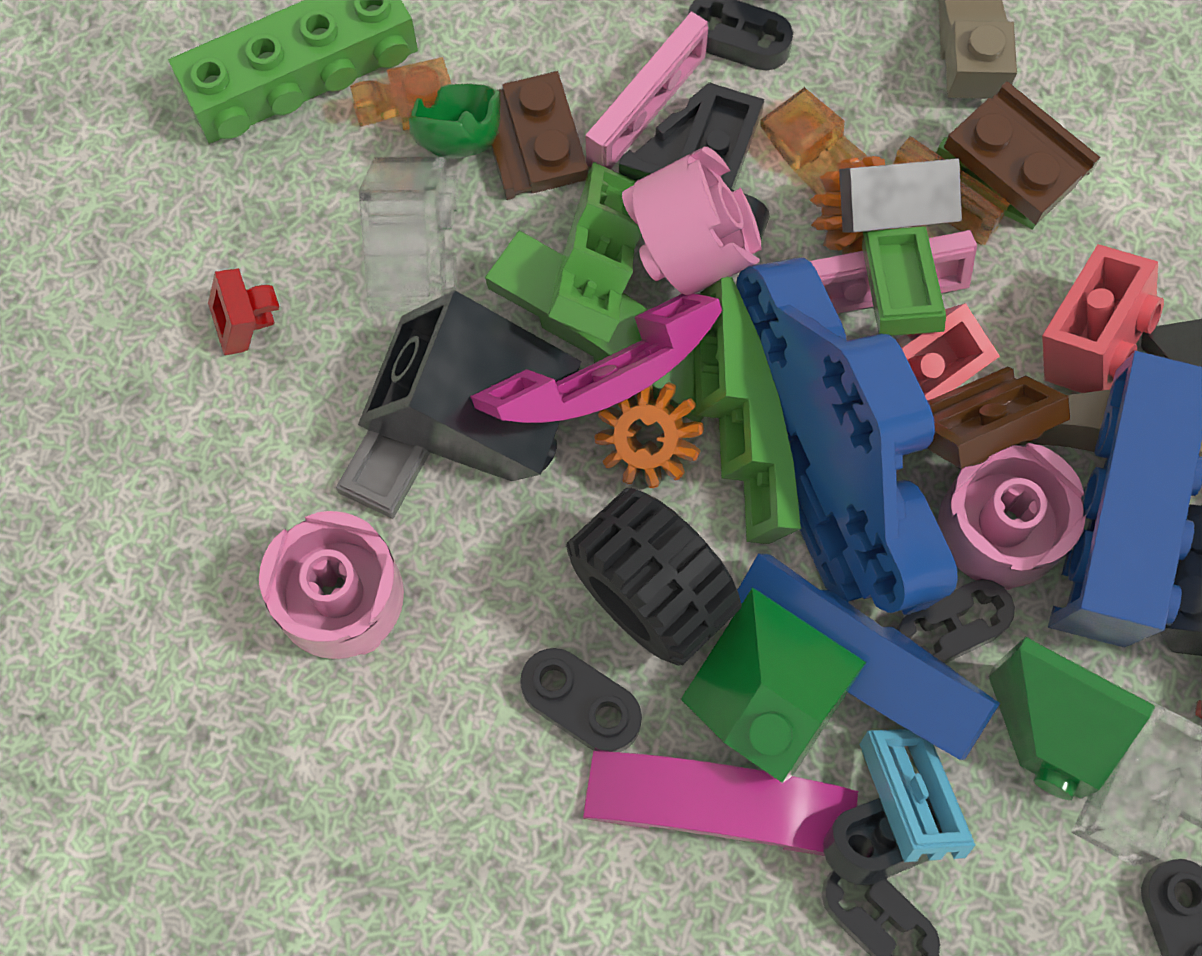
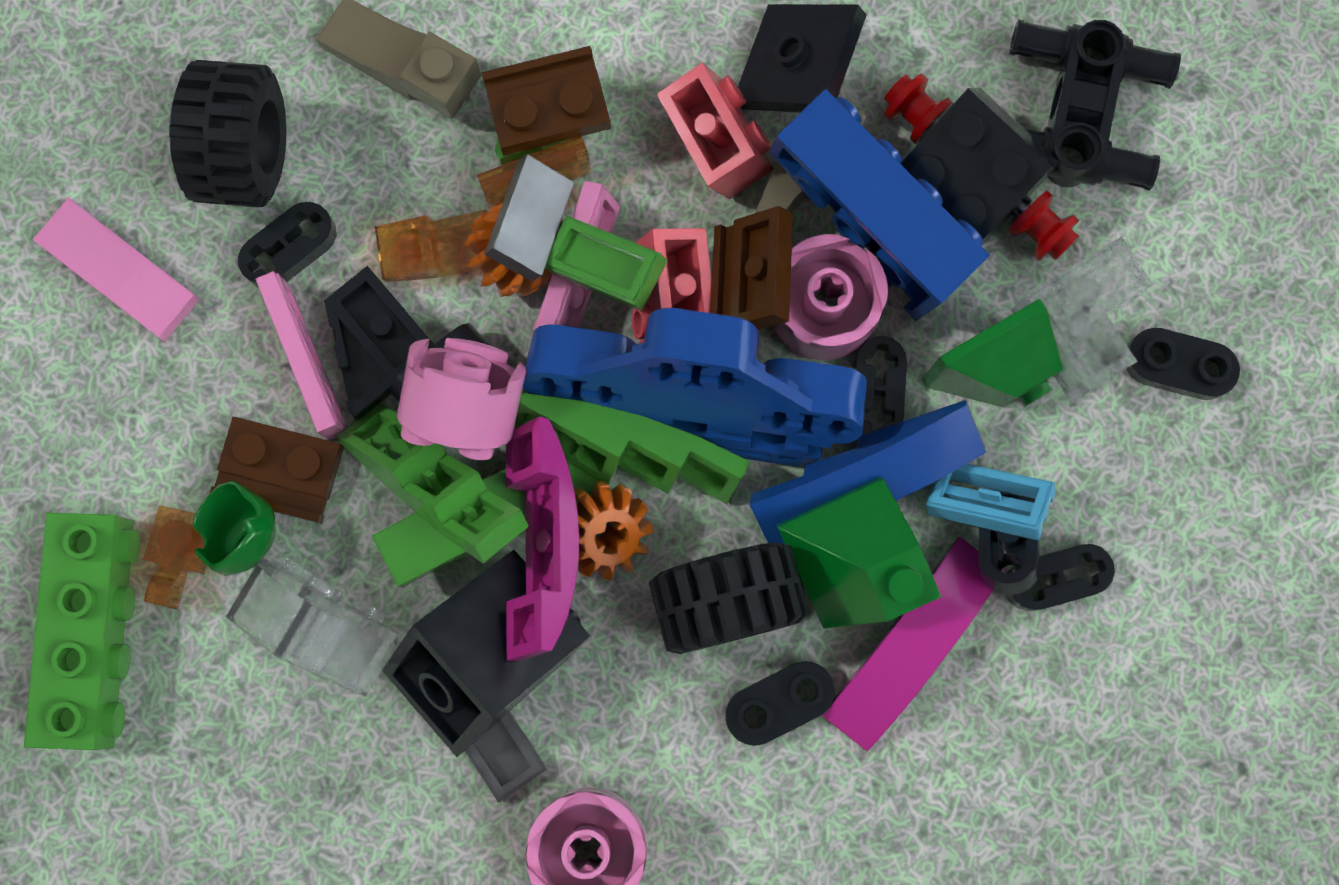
camera: 60 degrees left, 10 degrees up
red tile [208,268,280,355] -> none

